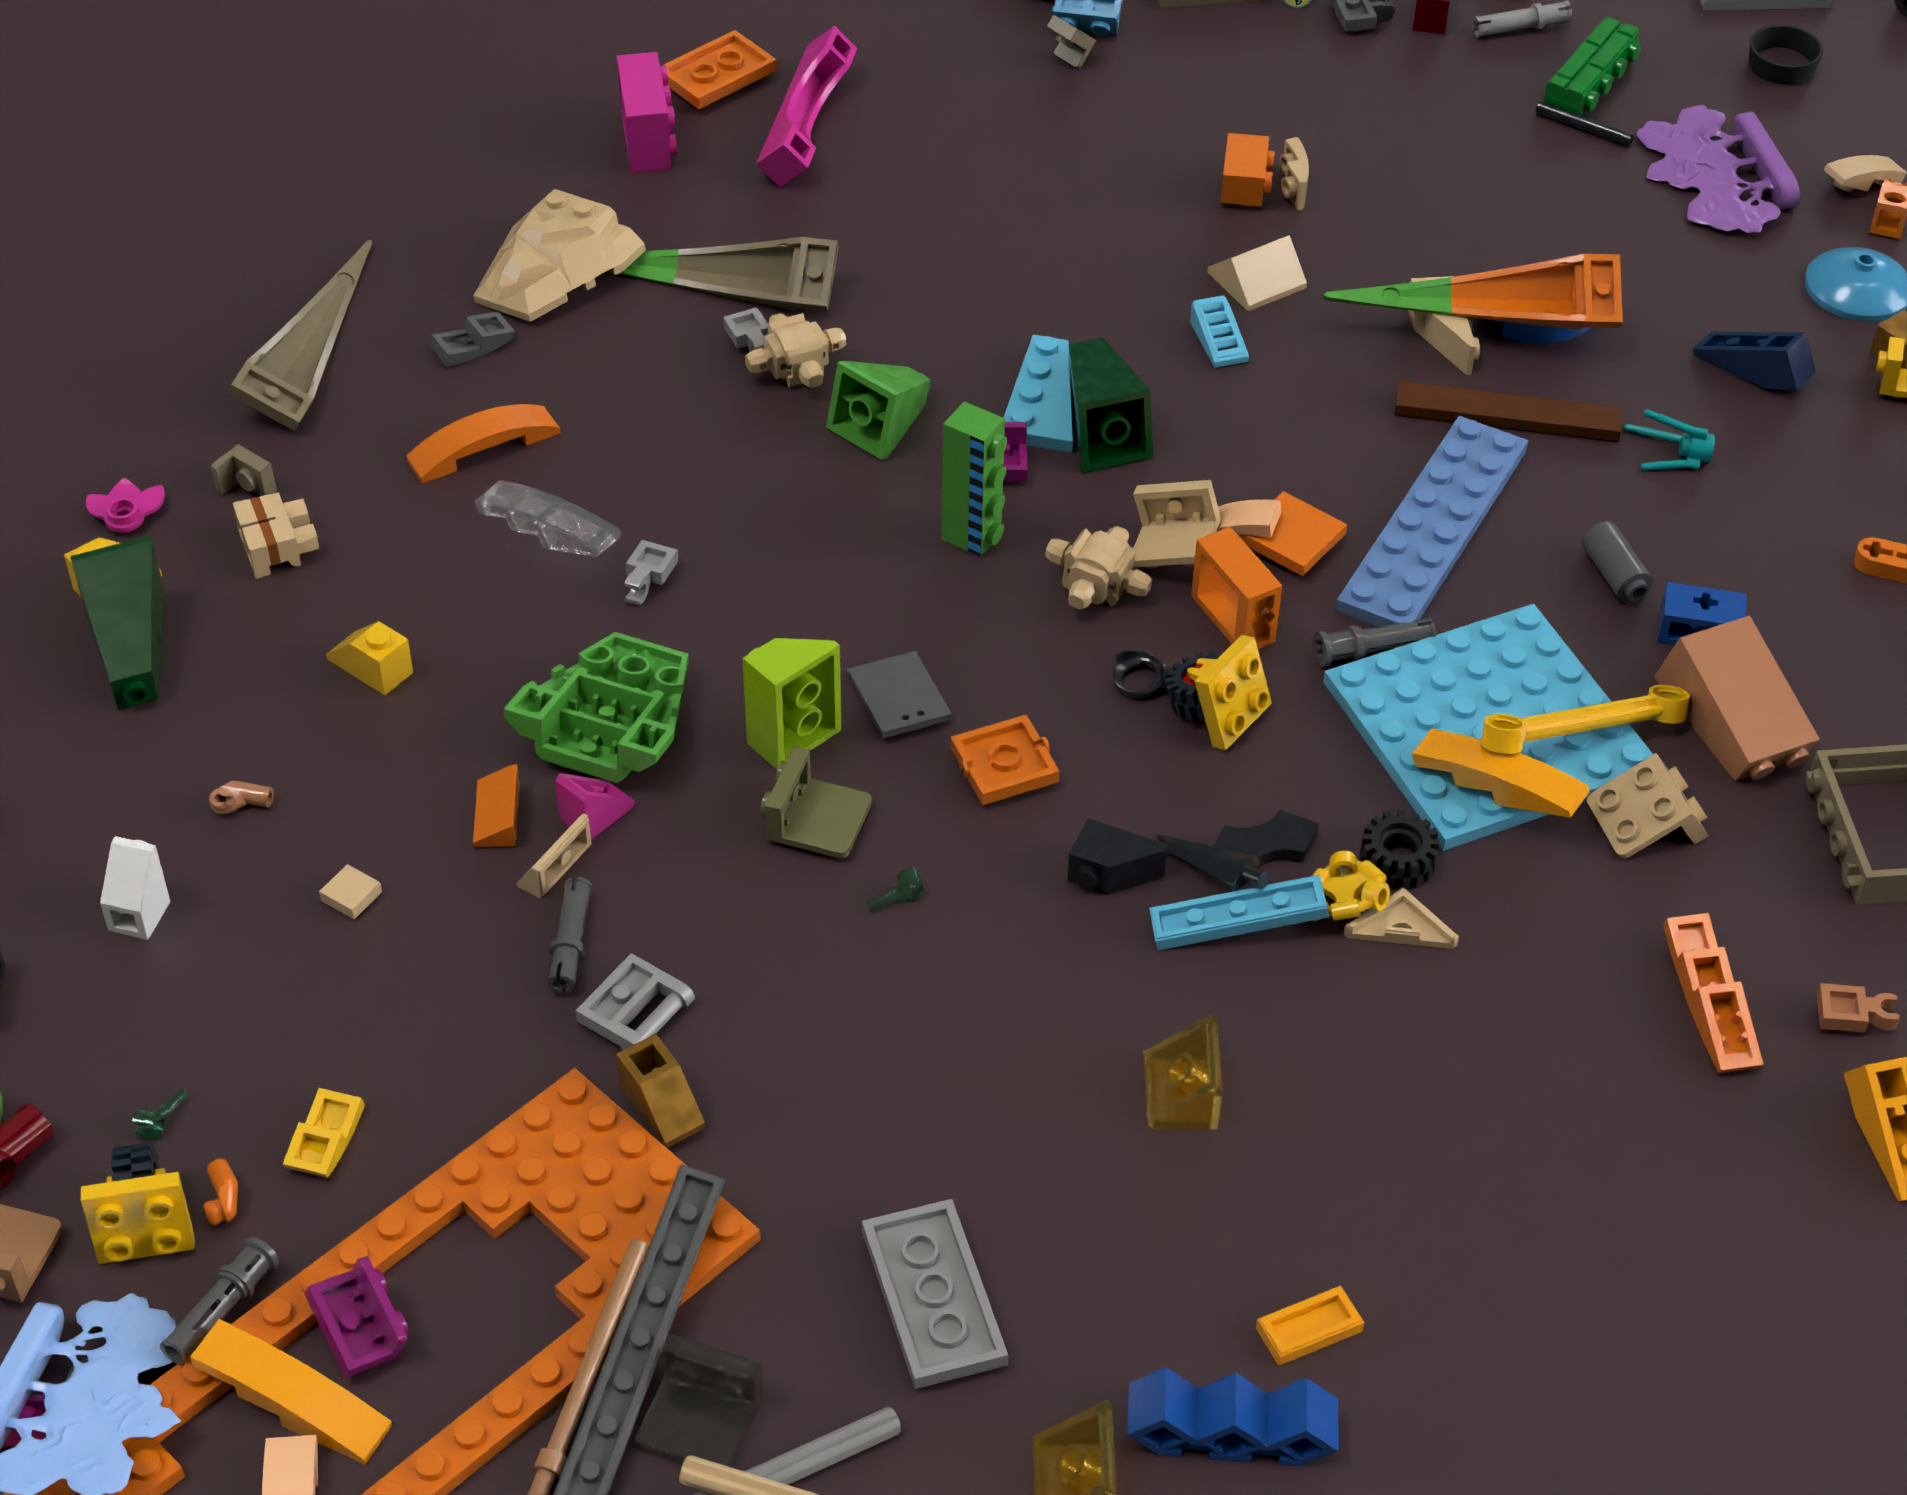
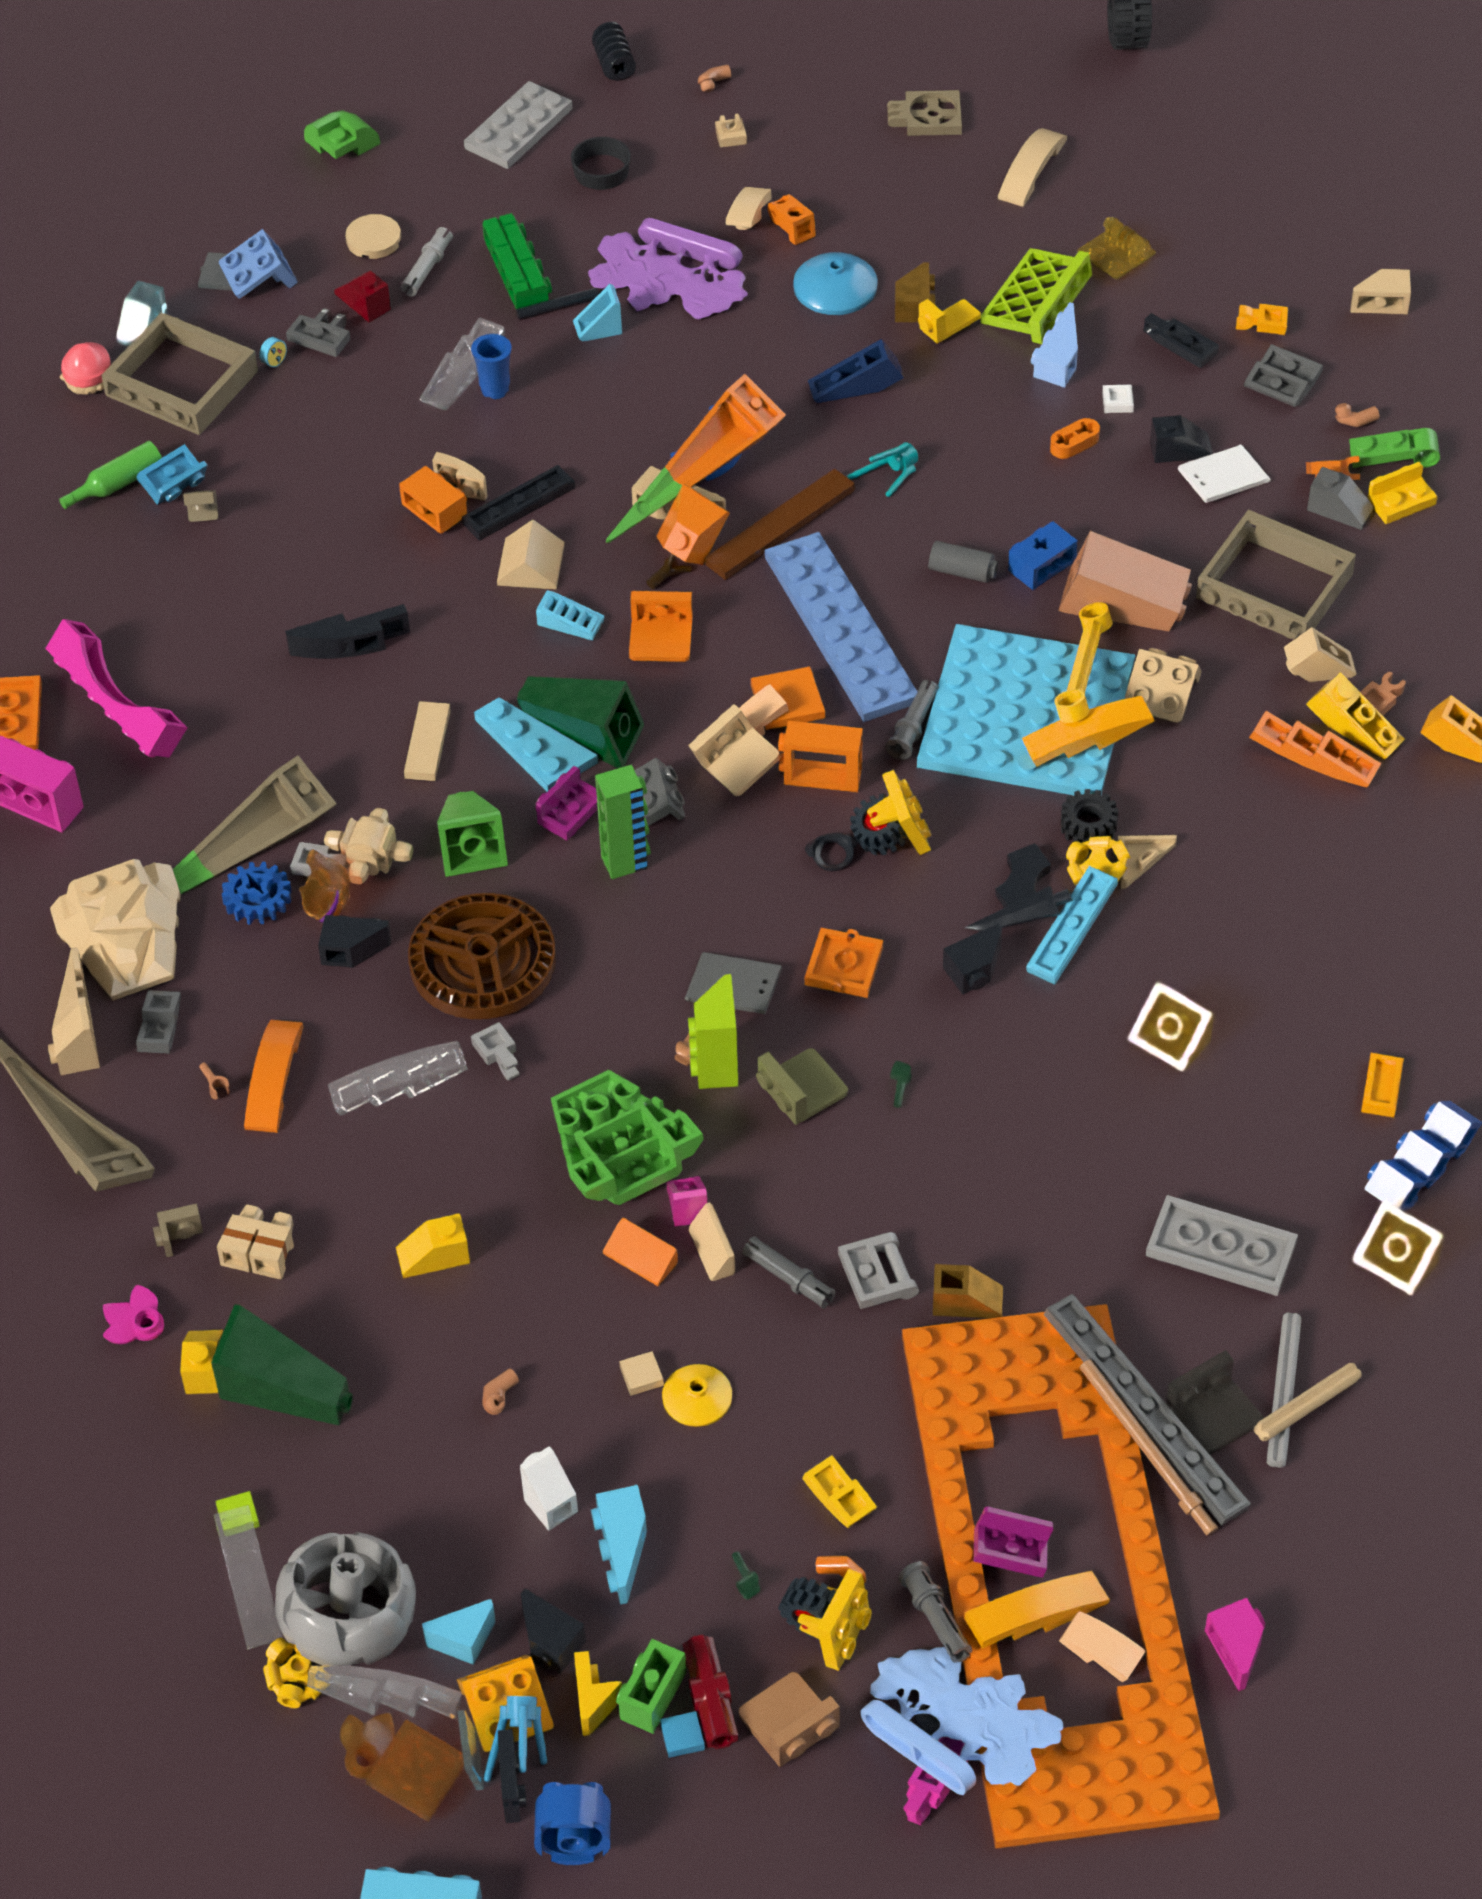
camera: 50 degrees left, 5 degrees up
tan piece [1045,526,1153,610] -> none
none -> tan wedge [48,947,100,1075]
none -> nougat hand [199,1062,230,1100]
none -> blue gear [221,862,292,925]
none -> black slope [285,604,410,659]
none -> clear orange hair [299,849,350,923]
none -> black slope [318,915,391,968]
none -> tan tile [404,701,450,781]
none -> reddish brown piece [408,893,556,1019]
none -> clear slope [420,317,506,411]
none -> black tile [462,465,575,541]
none -> blue plant [471,334,512,400]
none -> medium azure slope [573,284,622,341]
none -> medium azure slope [591,1485,647,1605]
none -> orange bracket [629,591,693,662]
none -> dark grey bracket [634,757,685,826]
none -> dark brown bar [646,554,691,589]
none -> orange slope [656,484,730,565]
none -> yellow dish [662,1364,732,1427]
none -> tan slope [1284,627,1356,682]
none -> yellow slope [1306,672,1405,760]

